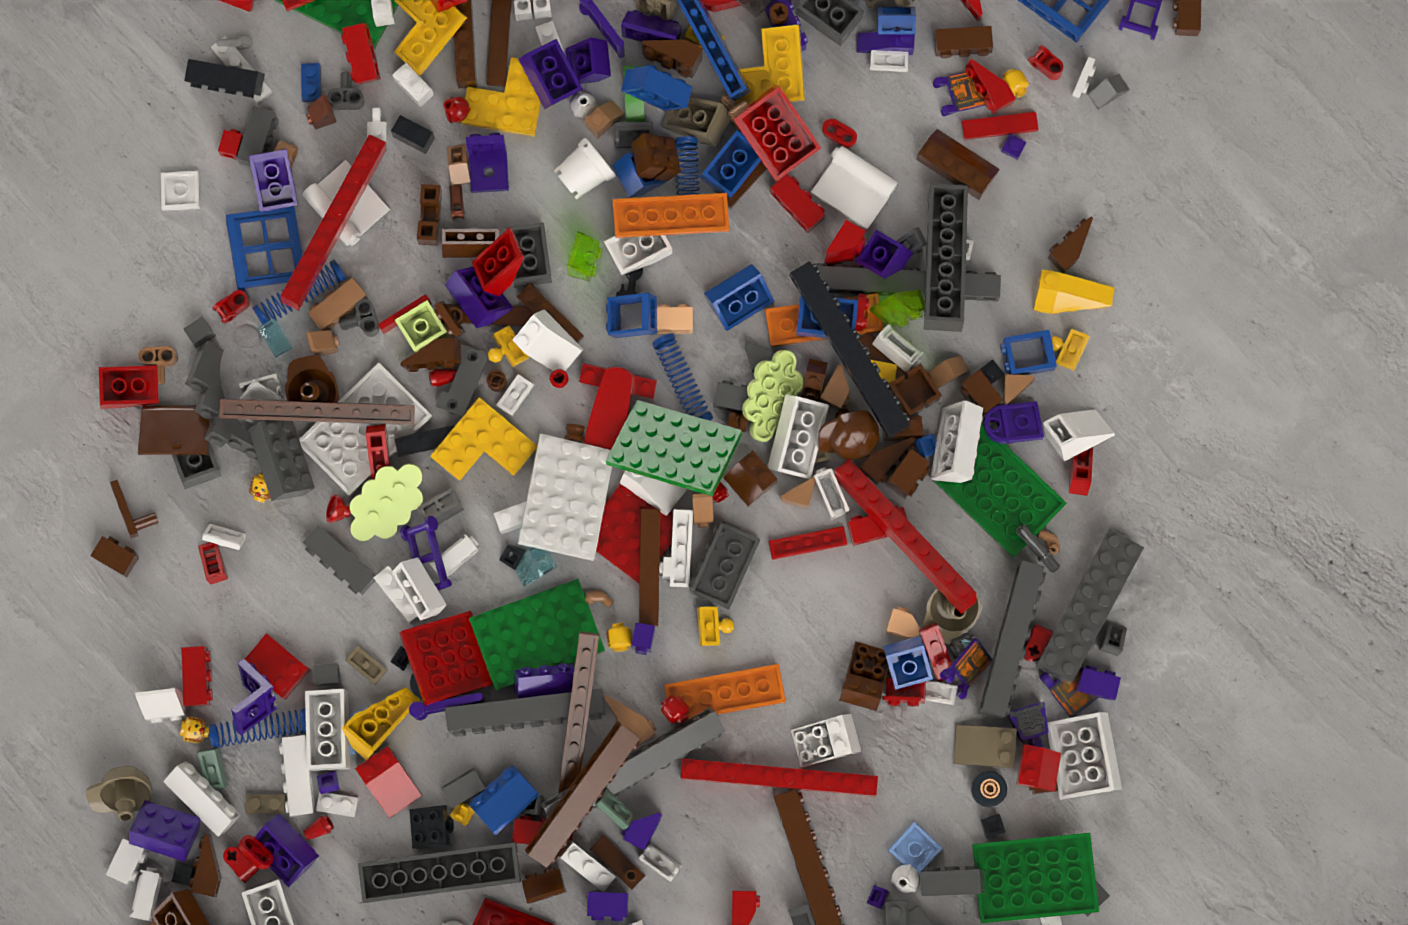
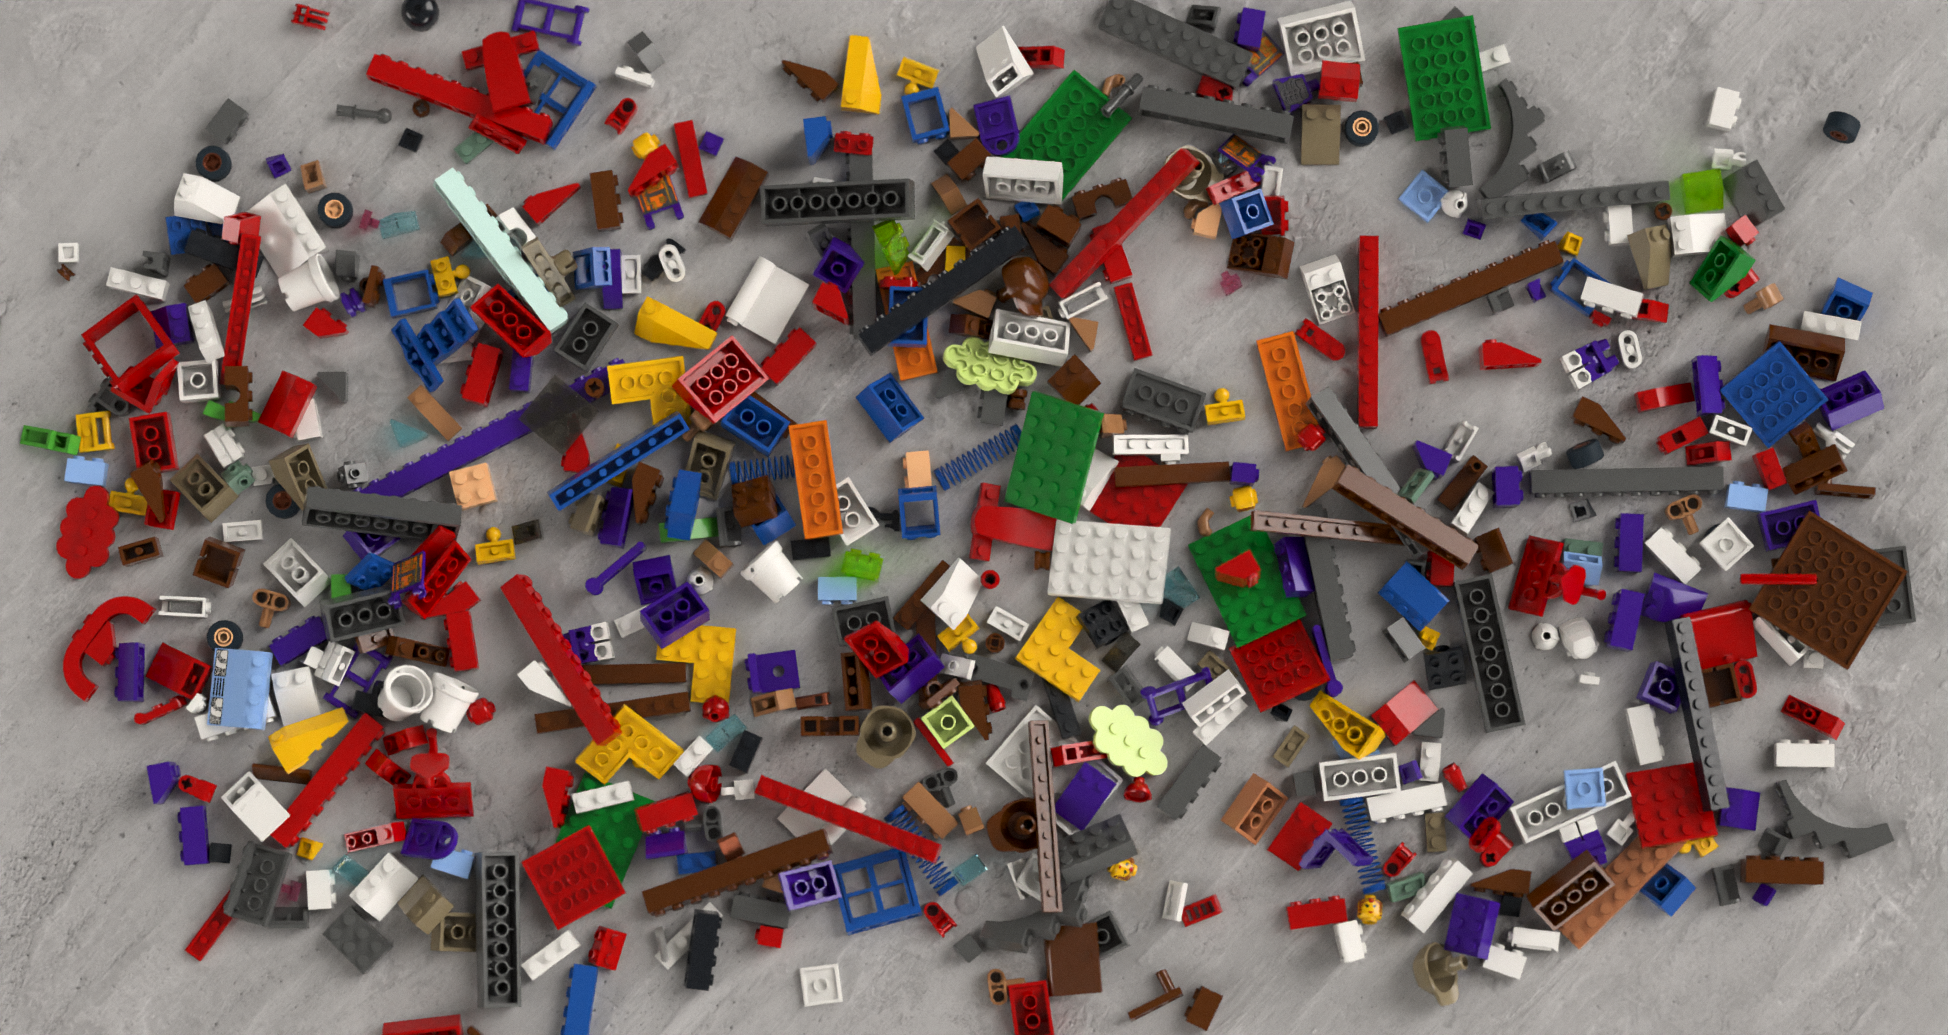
camera: 90 degrees left, 5 degrees up
none -> yellow wedge [634,296,718,350]
none -> black piece [642,238,686,282]
none -> reddish brown brick [642,829,833,917]
none -> dark purple slope [646,827,688,859]
none -> white plate [659,244,685,282]
none -> red cylinder [687,764,722,803]
none -> clear light blue slope [706,714,747,753]
none -> black plate [791,537,831,561]
none -> blue slope [803,116,833,165]
none -> light blue brick [818,577,857,605]
none -> red bracket [834,131,874,156]
none -> dark tan piece [856,706,916,769]
none -> white plate [939,653,976,680]
none -> dark purple slope [1055,762,1116,831]
none -> reddish brown arch [1071,178,1132,220]
none -> black plate [1076,600,1129,649]
none -> clear smoke slope [1101,633,1141,673]
none -> medium nougat arm [1183,199,1208,219]
none -> white slope [1187,622,1230,651]
none -> dark tan plate [1197,650,1238,680]
none -> red slope [1215,550,1261,588]
none -> clear pink tile [1220,271,1243,297]
none -> nougat slope [1221,773,1289,845]
none -> red plate [1294,318,1345,361]
none -> red piece [1382,841,1417,878]
none -> dark grey slope [1412,707,1445,738]
none -> red plate [1421,330,1449,384]

